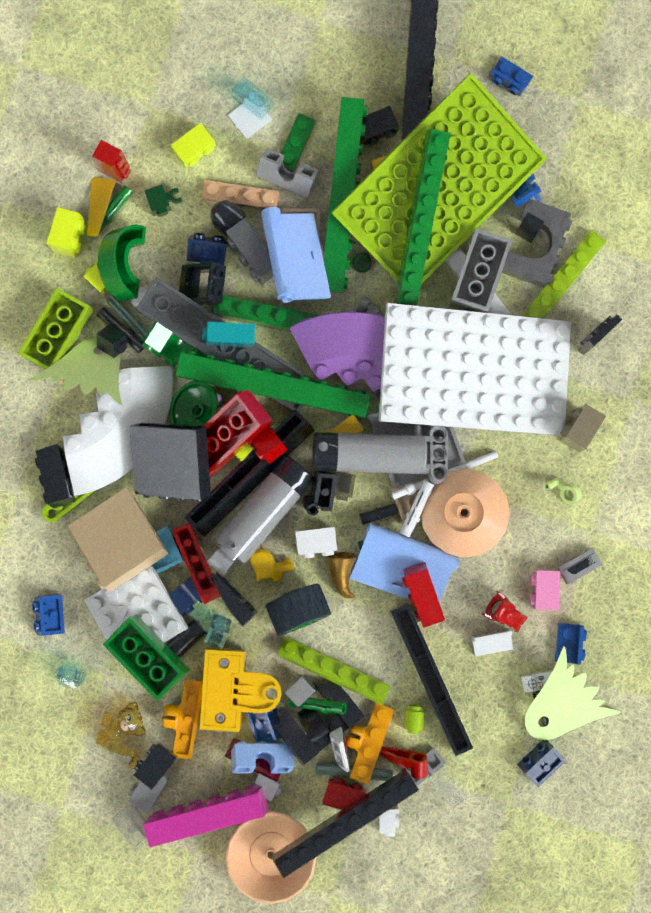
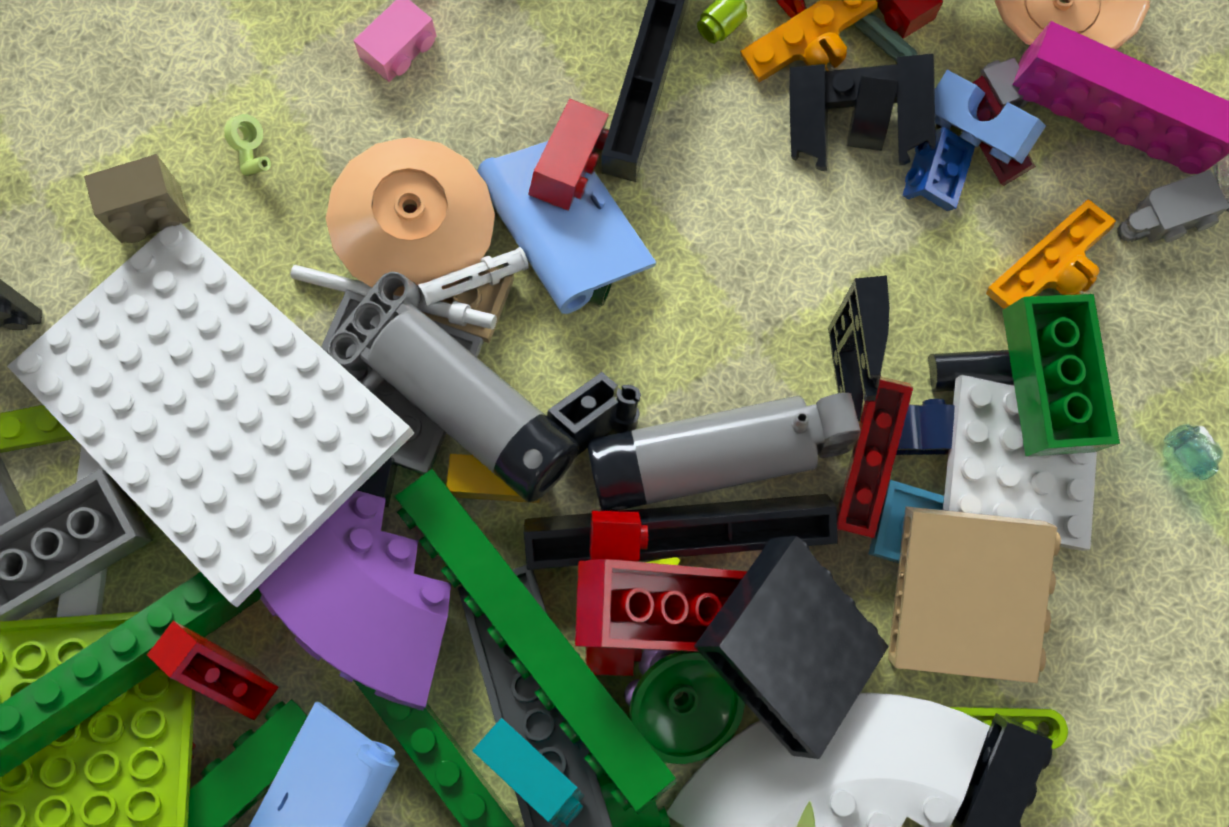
camera: 145 degrees left, 10 degrees down
blue bracket [32,595,65,636] -> none
clear yellow animal [95,701,146,769] -> none
black brick [133,742,178,790] -> none
yellow brick [200,647,282,732] -> none
clear light blue brick [204,614,232,648] -> none
yellow animal [250,547,294,583] -> none
black wheel [266,583,331,636] -> none
lime plate [277,637,391,705] -> none
light grey panel [285,677,317,707] -> none
green pin [288,697,346,715] -> none
white brick [296,527,337,559] -> none
pearl gold hat [325,552,358,599] -> none
white slope [329,727,350,772] -> none
clear smoke brick [334,472,356,501] -> none
dark green tile [353,253,372,273] -> none
light grey wheel [356,297,382,314] -> none
black axle [359,504,398,525] -> none
white panel [471,630,513,656] -> none
red hair [482,590,528,633] -> none
light grey slope [557,548,603,585] -> none
none -> red brick [147,620,279,721]

